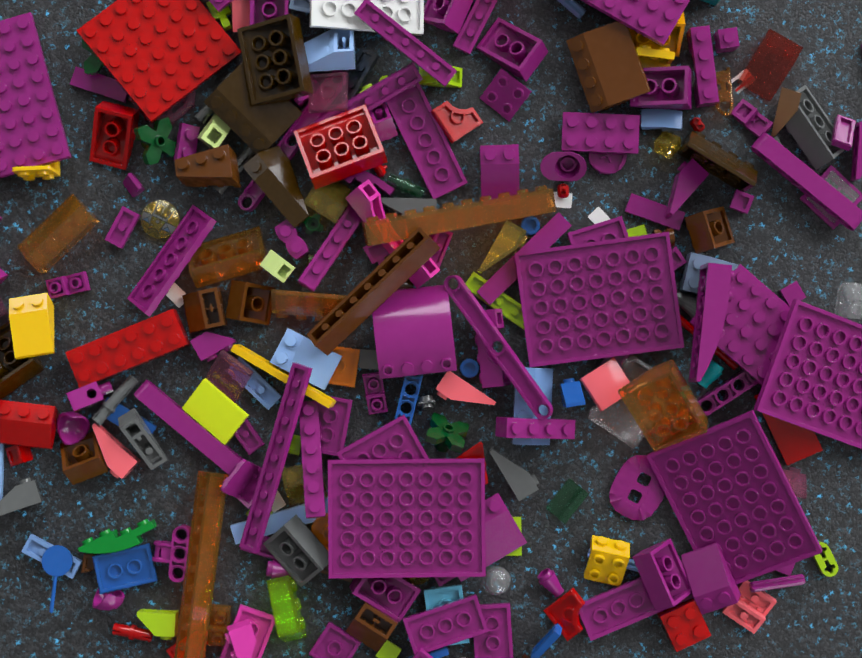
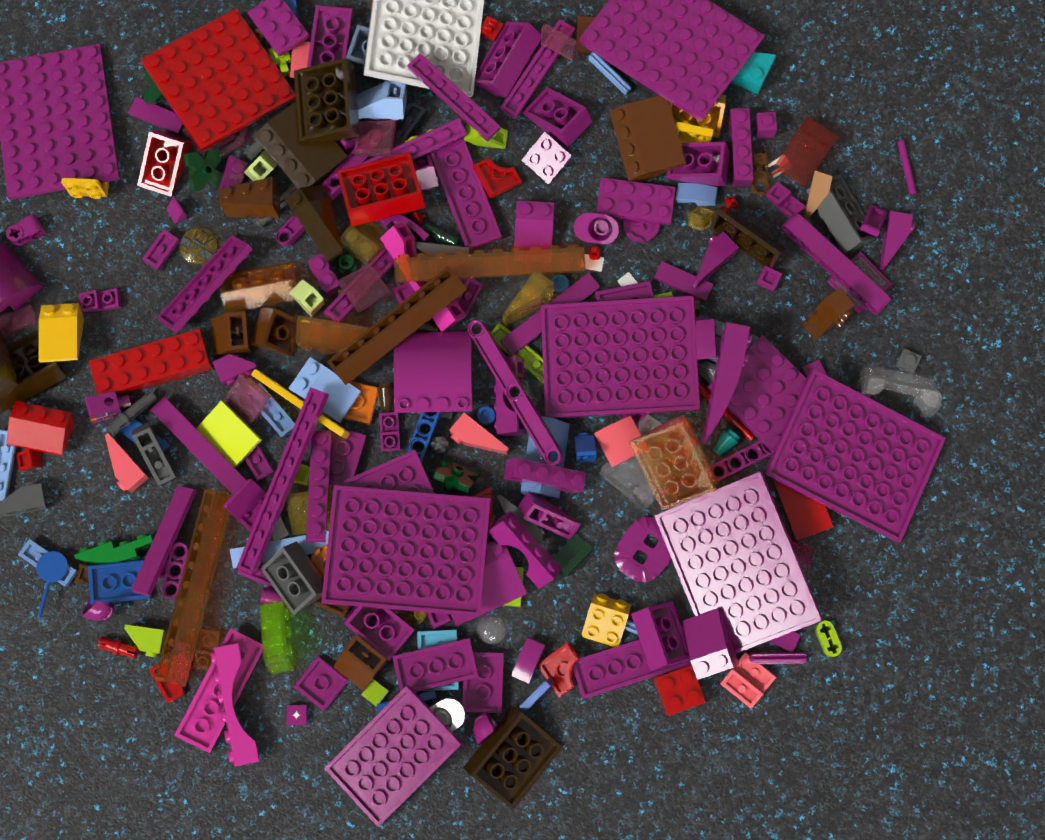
camera: 10 degrees right, 10 degrees down
clear orange slope [18,194,100,274] -> none
magenta helmet [56,411,90,445] -> none
reddish brown slope [60,431,109,485] -> none
white sticker [166,282,186,308] -> none
magenta cone [537,568,564,597] -> none
reddish brown slope [685,206,735,254] -> none
none -> magenta tile [131,486,196,596]
none -> clear pink tile [338,263,391,313]
none -> dark brown cone [377,383,394,411]
none -> magenta arch [488,511,562,588]
none -> magenta slope [512,637,546,683]
none -> magenta slope [518,491,581,539]
none -> magenta slope [695,319,717,359]
none -> reddish brown wedge [801,287,855,341]

